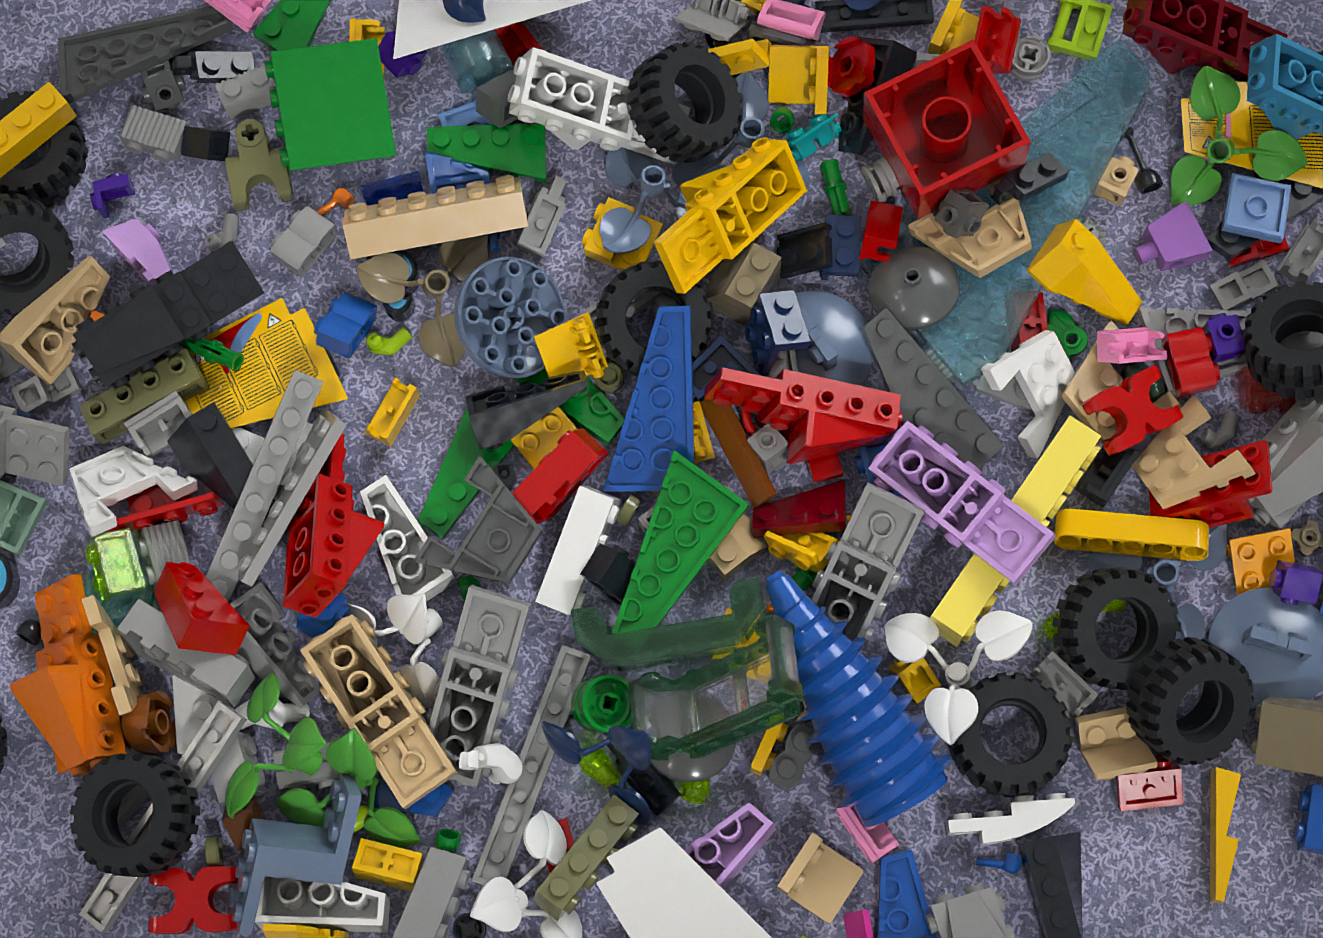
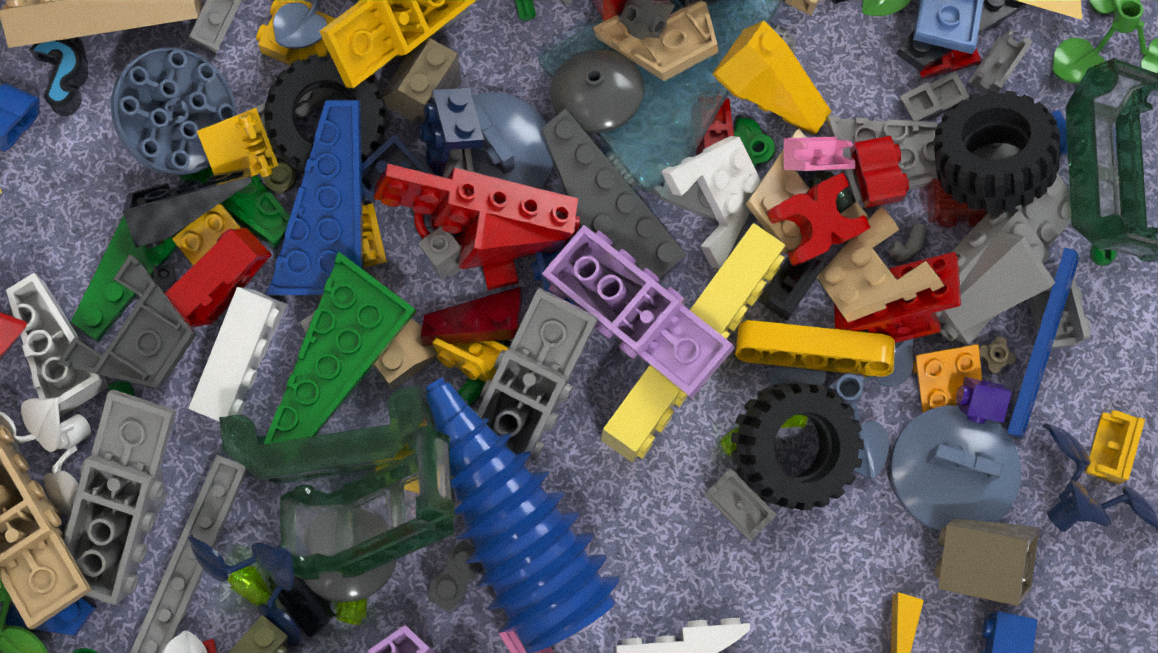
camera: 10 degrees left, 0 degrees up
dark tan plant [356,234,488,367] -> none
yellow hinge [364,378,420,447] -> none
lime arm [366,327,412,355] -> none
white arm [459,743,523,784] -> none
blue hand [487,232,500,253] -> none
green wheel [571,674,637,733] -> none
black brick [580,543,637,606] -> none
olive tile [616,494,641,526] -> none
dark orange tile [700,399,777,508] -> none
yellow hinge [750,691,799,776] -> none
black plate [777,222,833,278] -> none
dark blue bracket [818,215,861,280] -> none
red hinge [859,200,903,261] -> none
white plant [884,610,1033,745] -> none
yellow bracket [888,657,942,704] -> none
black tyre [950,672,1073,797] -> none
tan bracket [1075,707,1157,780] -> none
bracket [1116,756,1184,811] -> none
black tyre [1126,637,1254,765] -> none
medium lavender torso [1133,201,1212,271] -> none
dark purple brick [1203,313,1245,363] -> none

